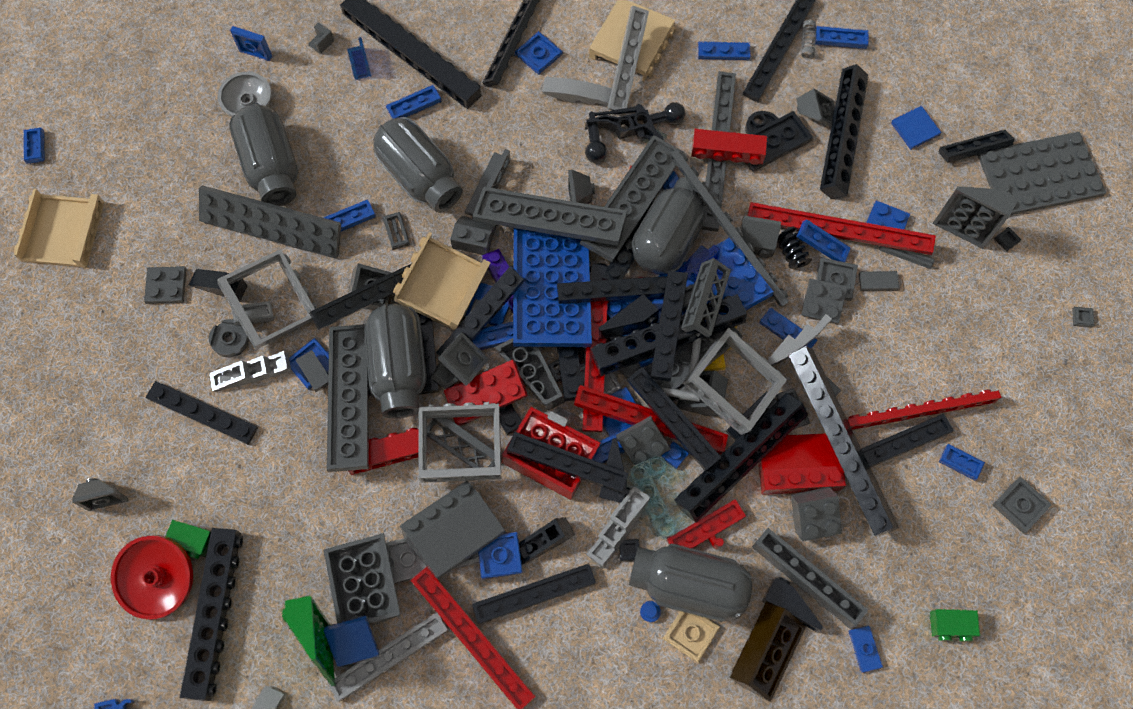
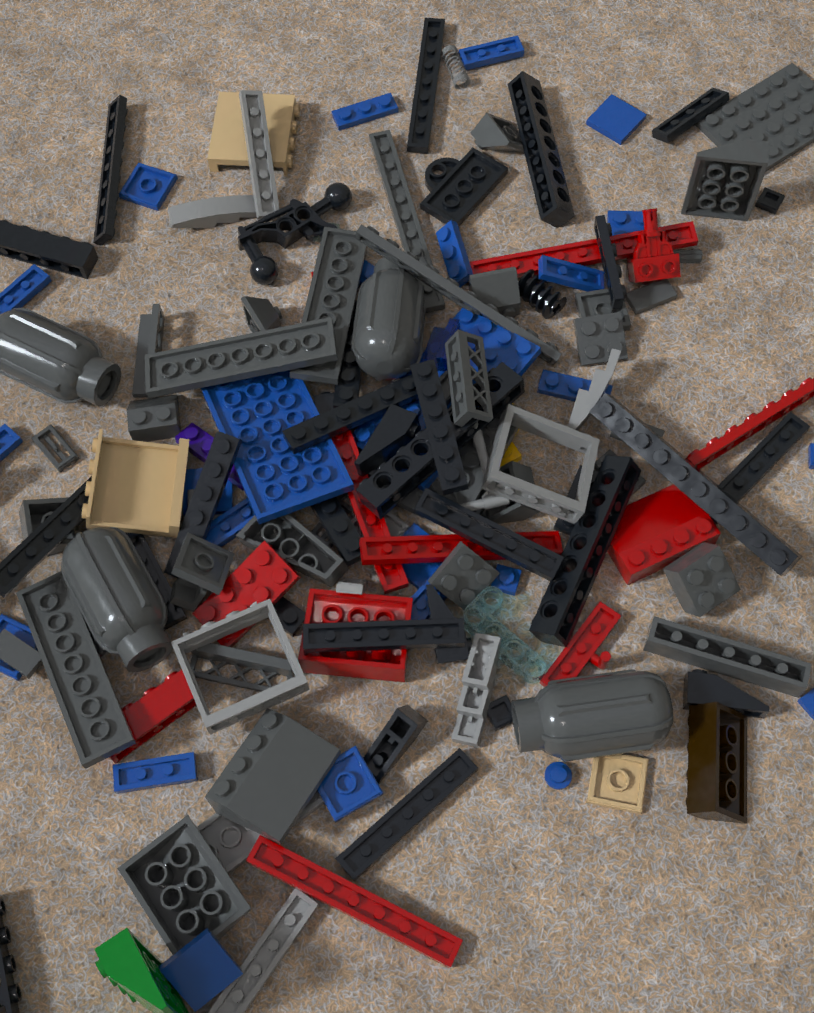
camera: 20 degrees left, 5 degrees down
red brick [691,129,767,165] -> none
none -> blue plate [113,752,198,794]
none -> blue plate [436,220,473,288]
none -> black plate [594,215,627,309]
none -> red brick [627,208,681,283]

